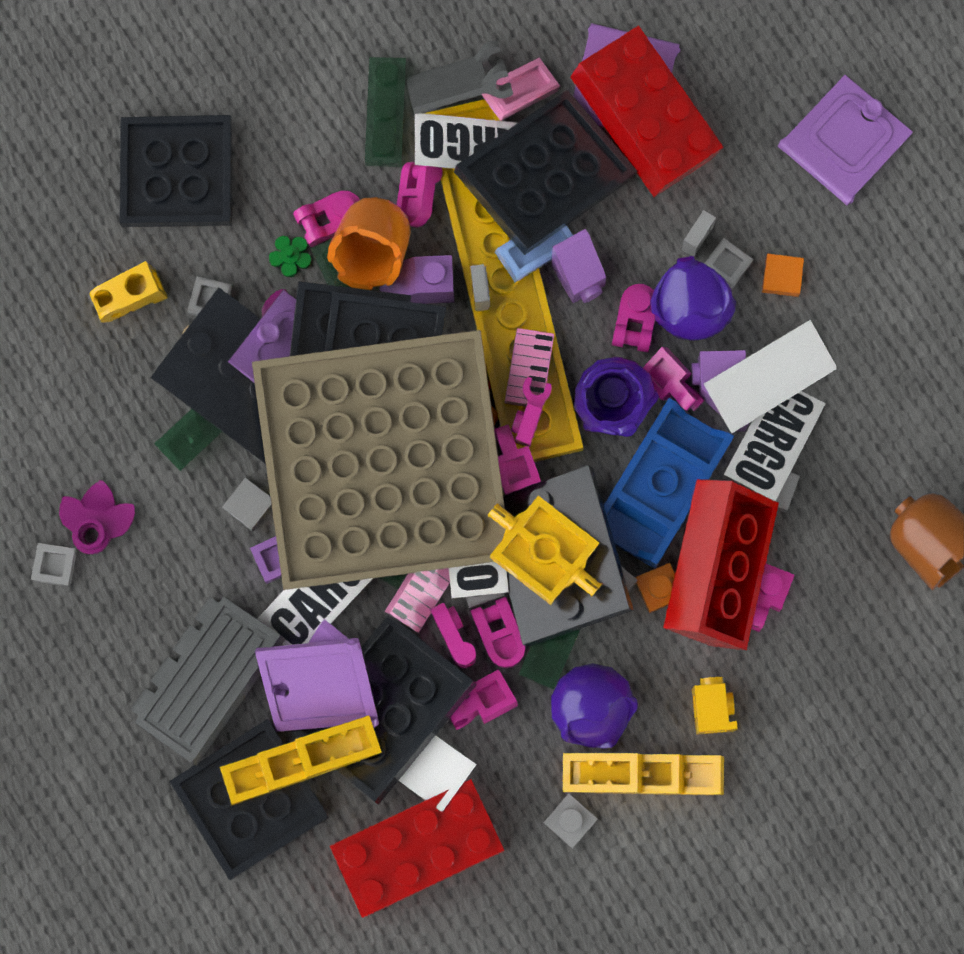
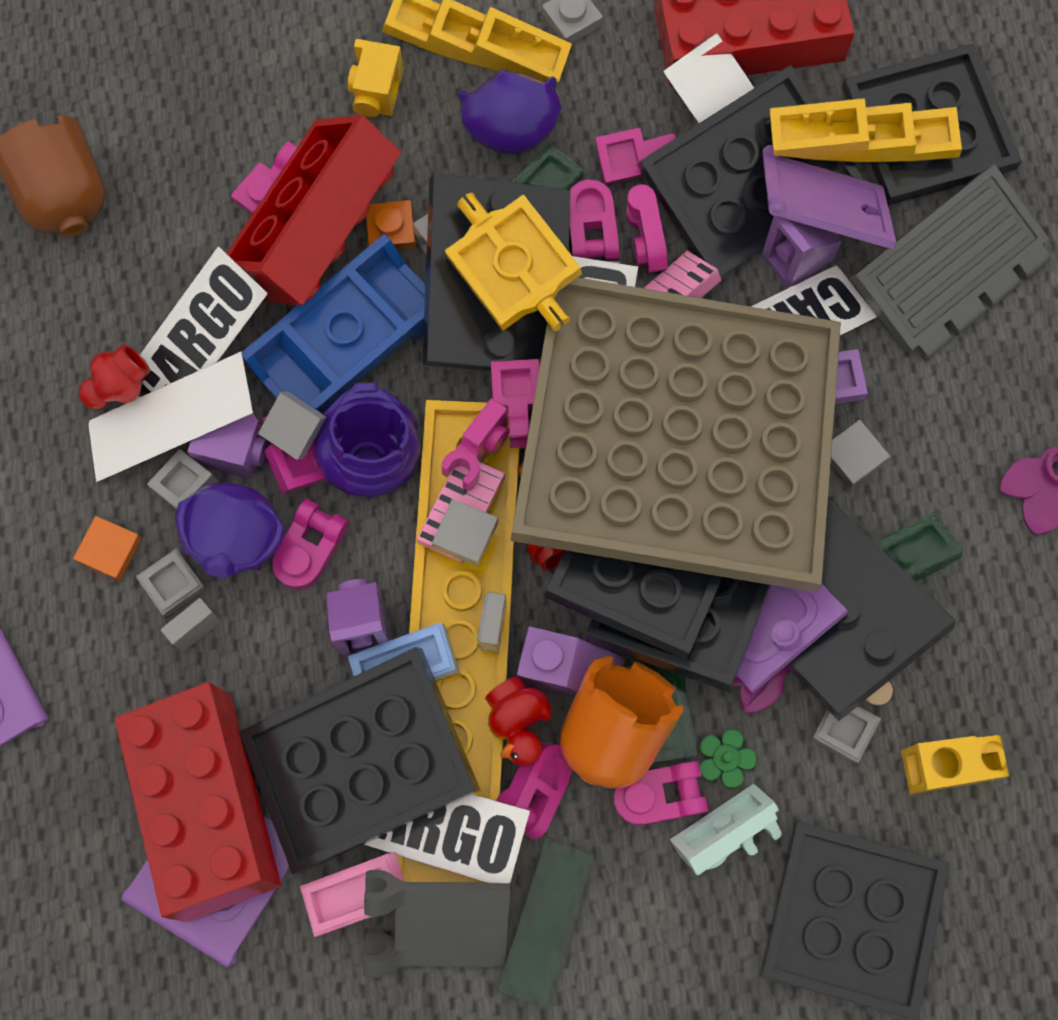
camera: 165 degrees left, 5 degrees down
none -> red animal [78,344,150,410]
none -> light grey plate [147,449,219,510]
none -> light grey tile [258,391,327,460]
none -> light grey tile [432,499,499,567]
none -> red animal [485,676,552,767]
none -> light aqua plate [670,784,782,876]

